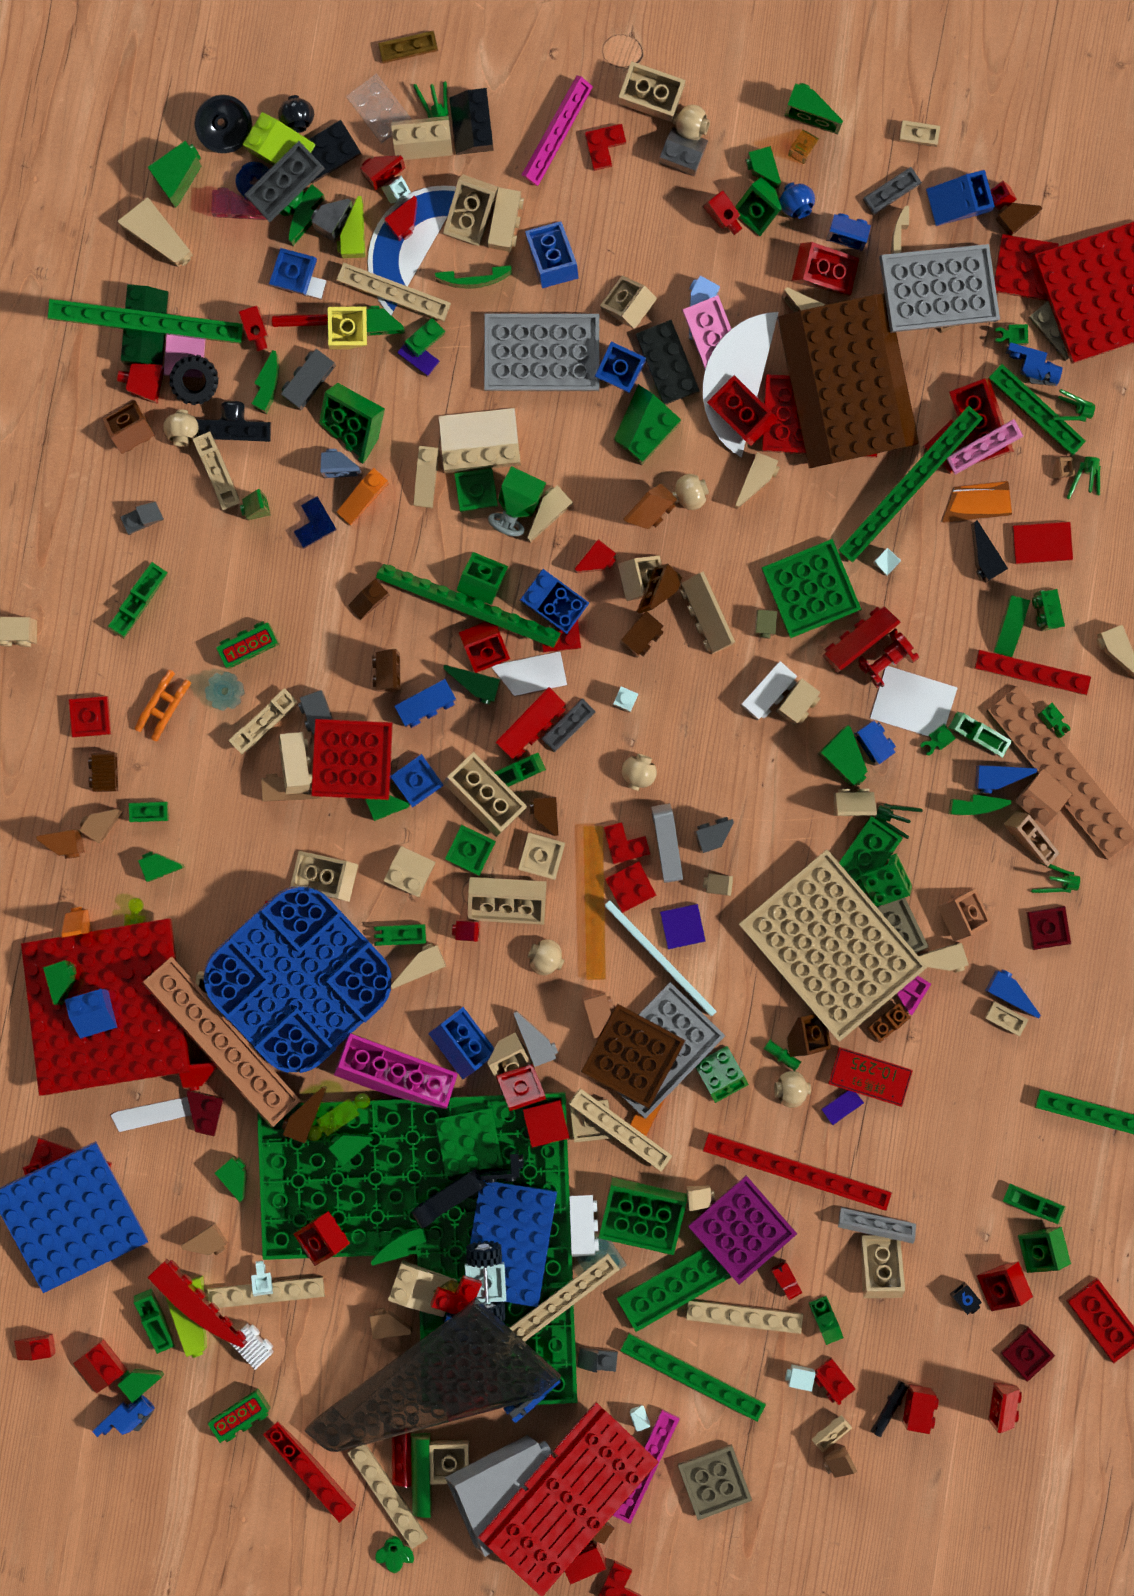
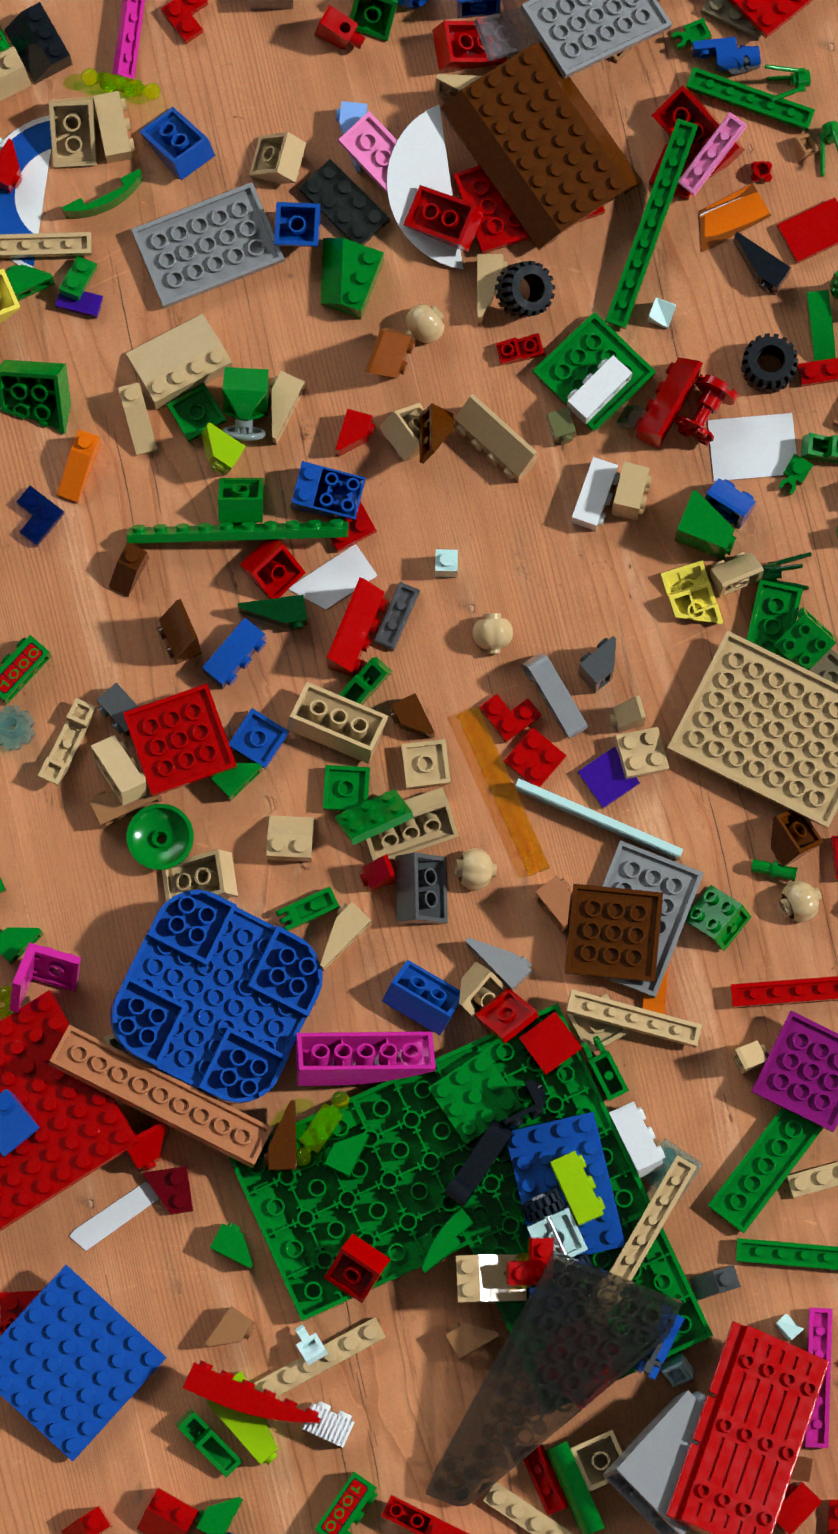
camera: 20 degrees left, 10 degrees down
sand blue slope [320,449,362,478] -> none
green slope [599,1177,687,1255] -> none
reddish brown brick [620,611,664,658] -> none
none -> dark pink bracket [9,942,81,1013]
none -> clear neon green plate [81,68,161,100]
none -> green dish [126,804,194,870]
none -> lime slope [201,422,246,475]
none -> green plate [335,789,414,845]
none -> dark grey slope [395,852,448,925]
none -> clear plate [474,8,541,61]
none -> black tyre [495,261,555,318]
none -> red slope [495,333,545,365]
none -> lime brick [550,1151,606,1227]
none -> white brick [567,355,632,424]
none -> green hinge [580,1035,629,1102]
none -> tan plate [614,727,669,779]
none -> clear smoke tile [617,405,644,428]
none -> light yellow slope [660,560,723,624]
none -> light aqua slope [661,1352,694,1387]
none -> black tyre [741,333,798,393]
none -> red plate [751,161,772,182]

